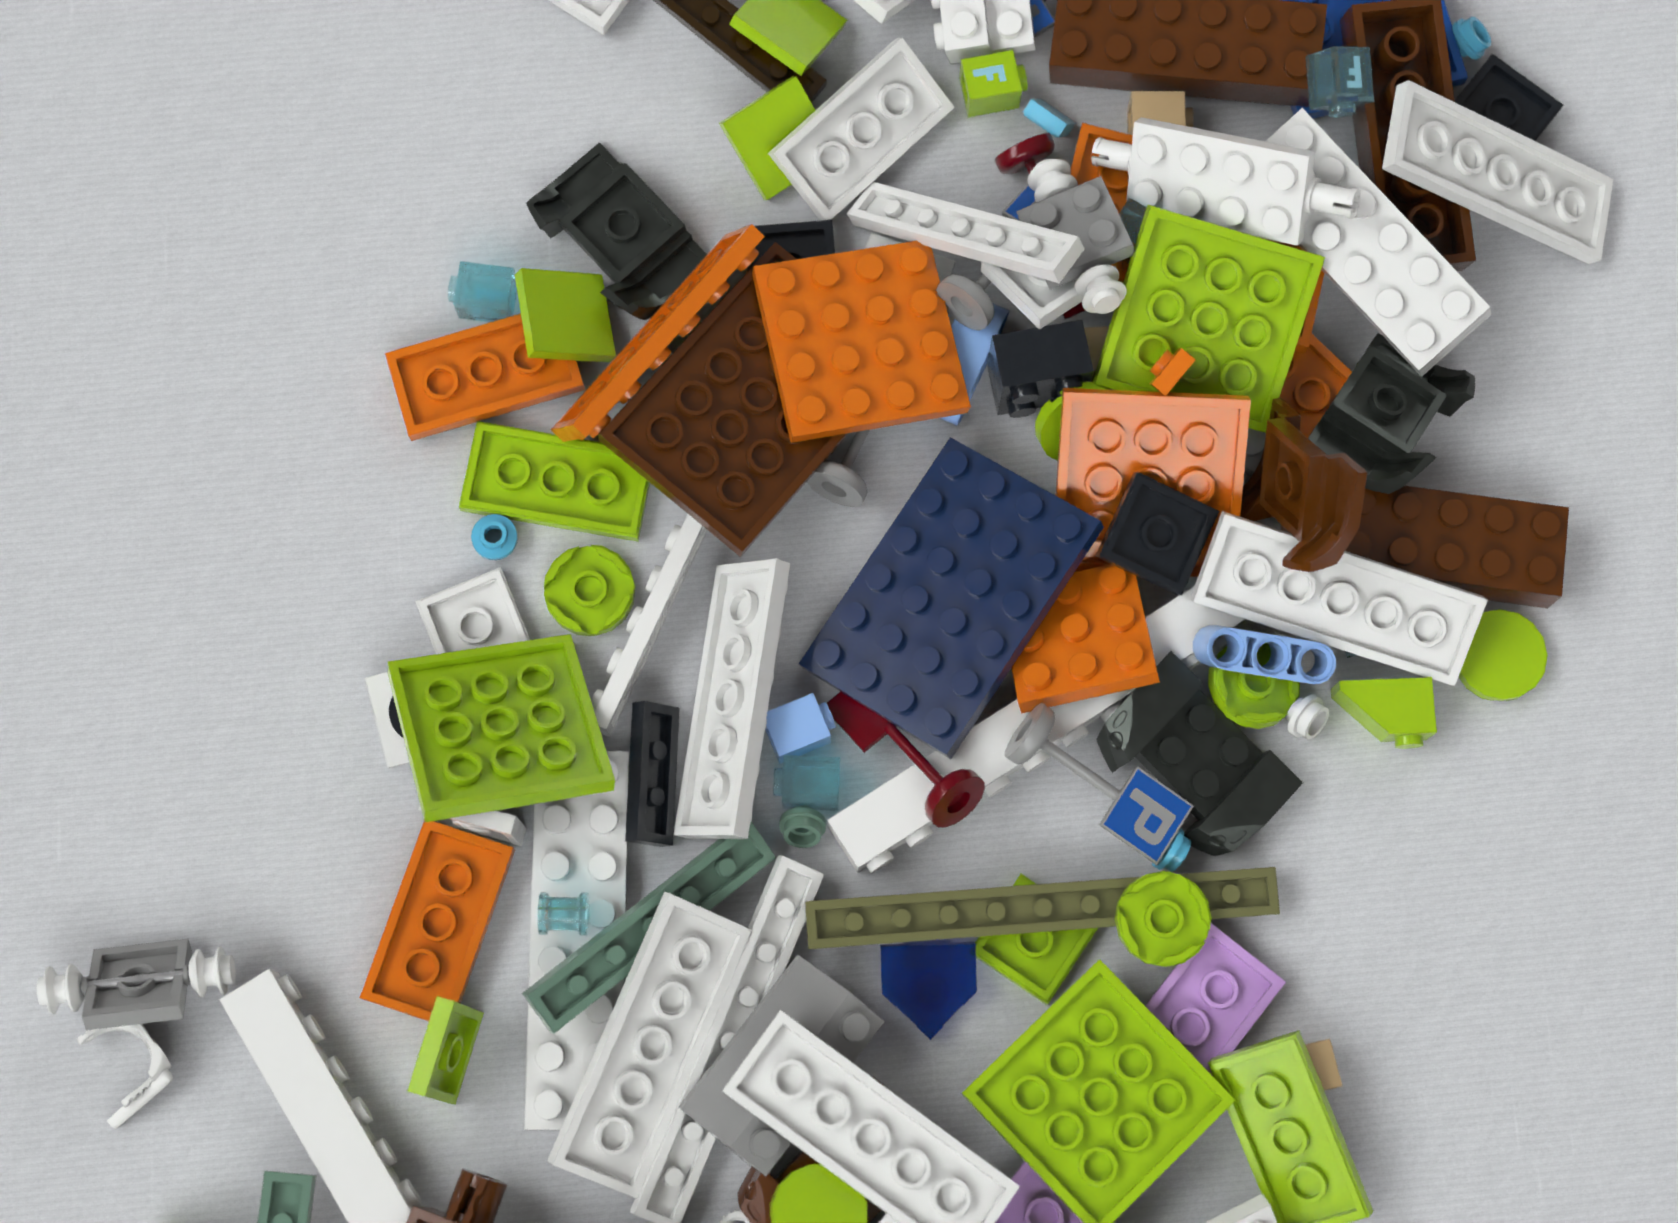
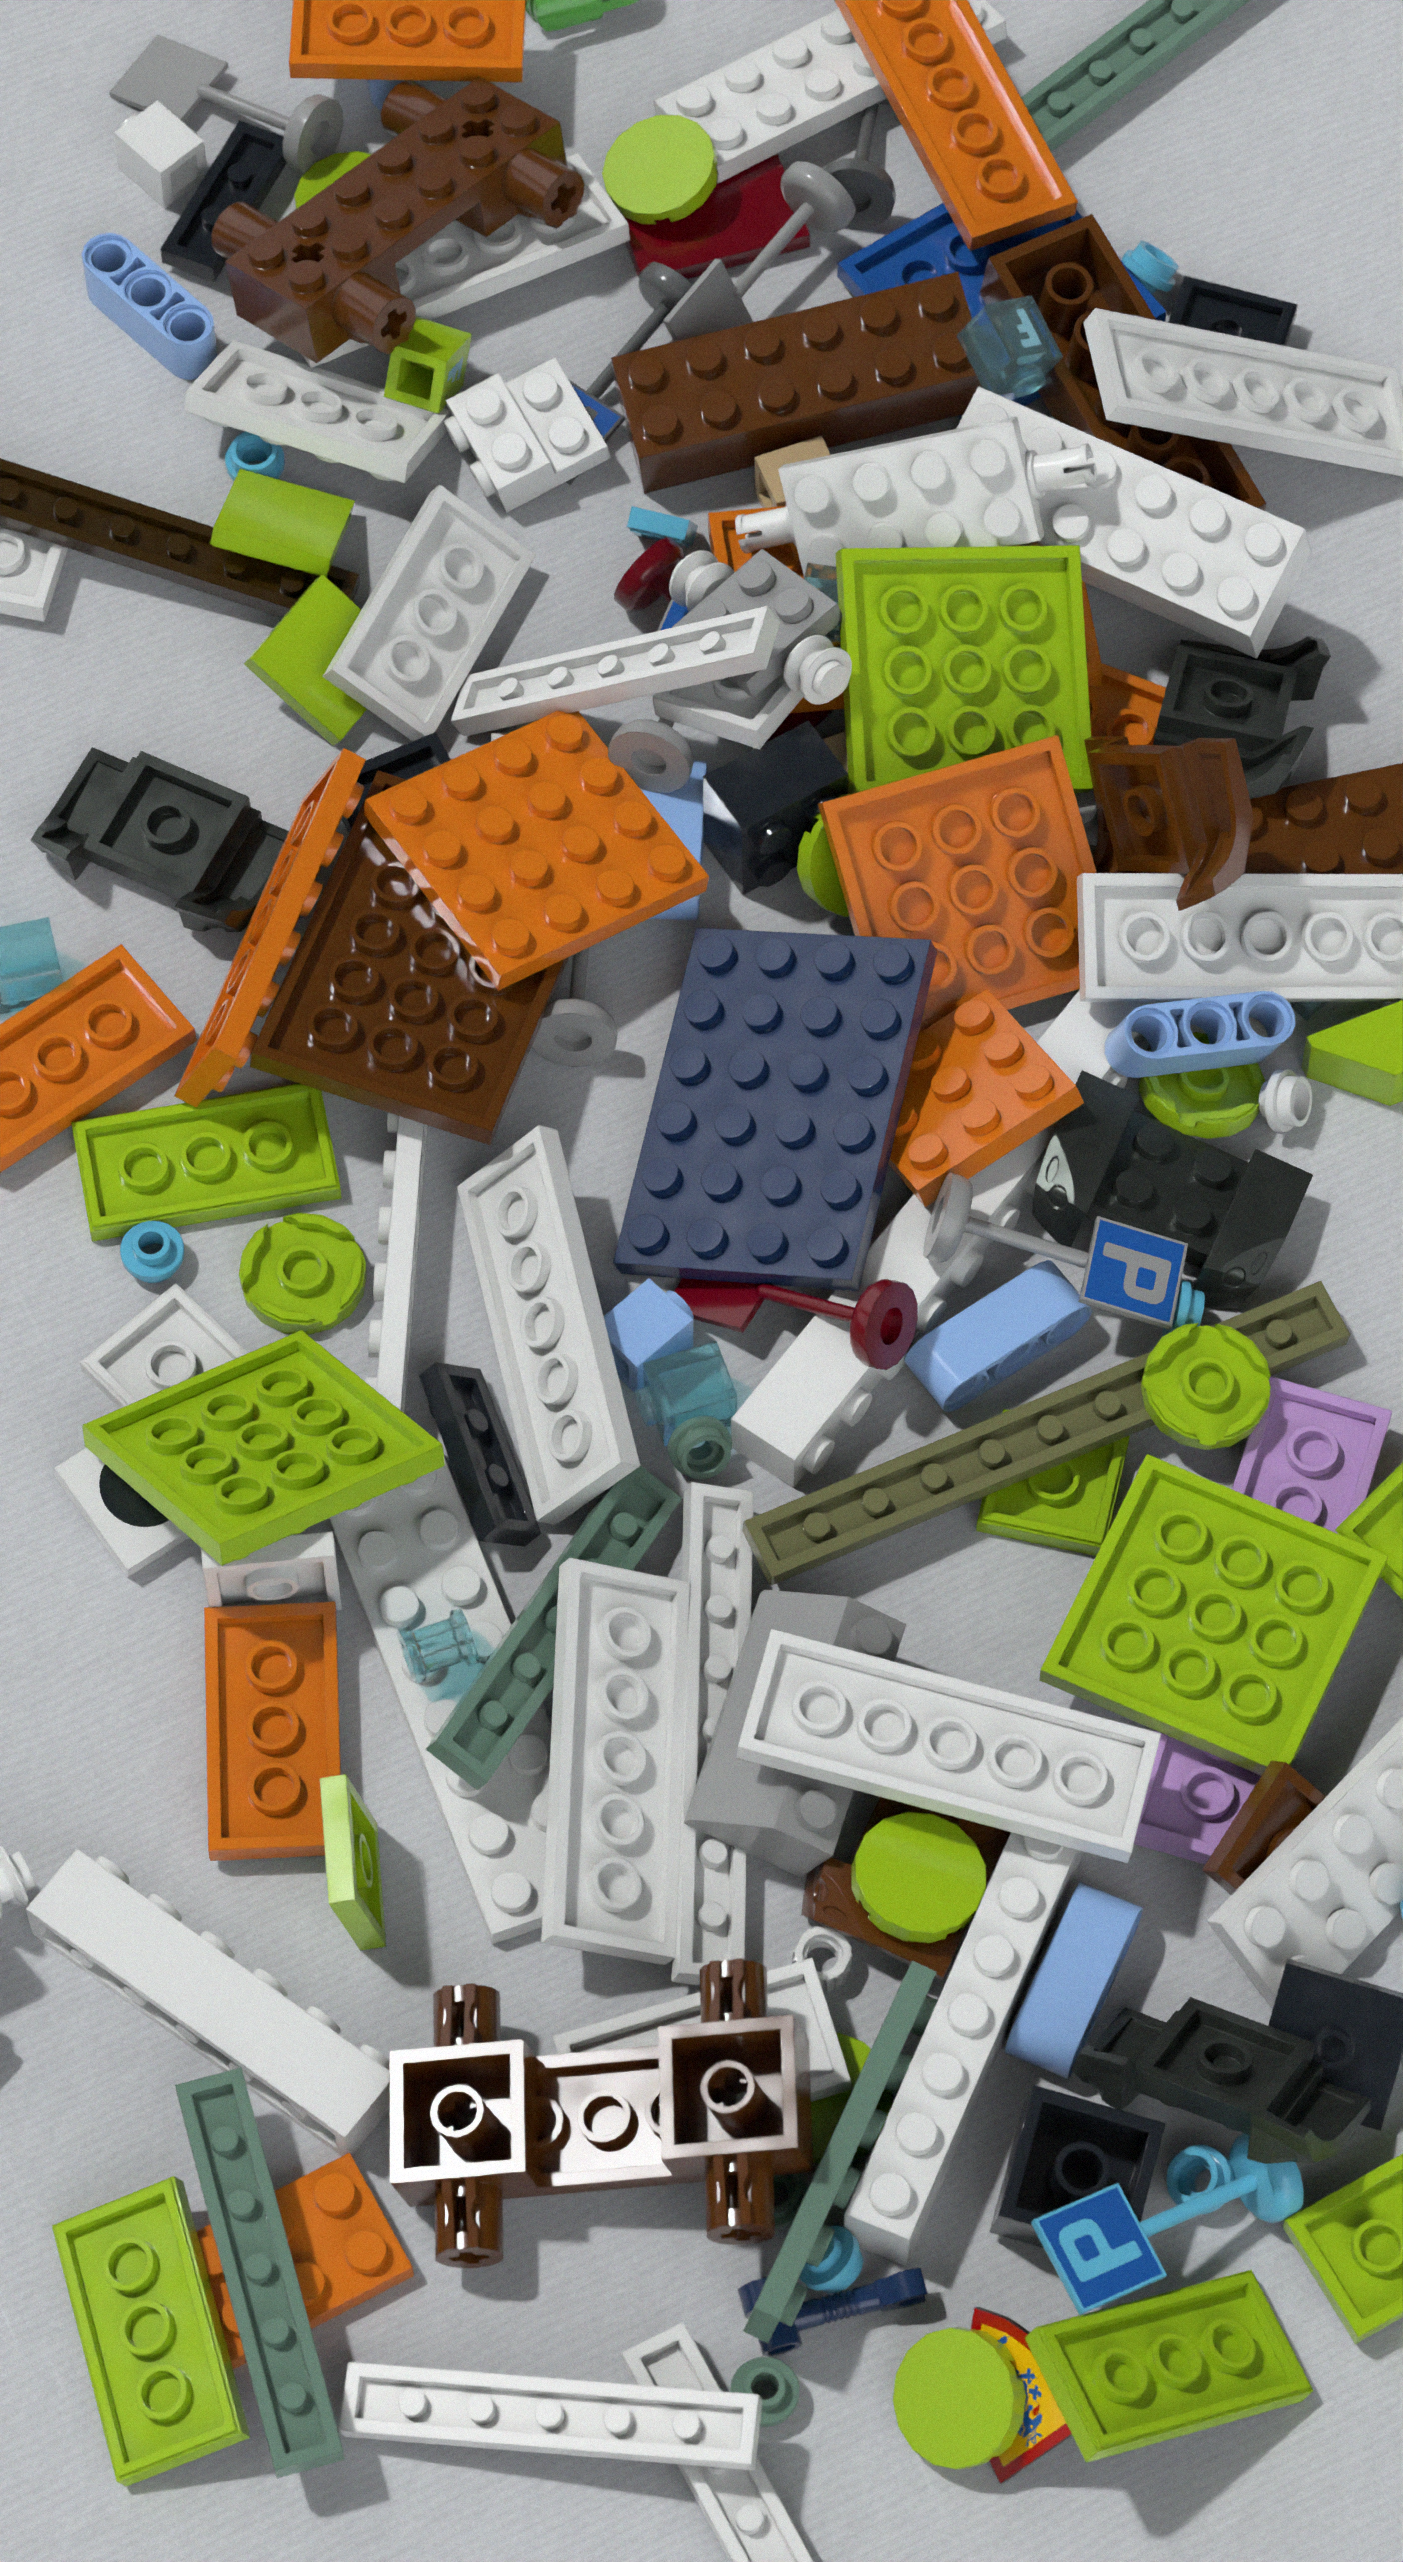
camera: 20 degrees left, 15 degrees down
lime tile [515,268,616,362] -> none
clear blue plate [880,939,977,1040] -> none
lime brick [959,50,1028,118] -> none
black plate [1095,472,1219,596] -> none
orange plate [1149,348,1196,396] -> none
none -> light blue beam [904,1260,1092,1412]

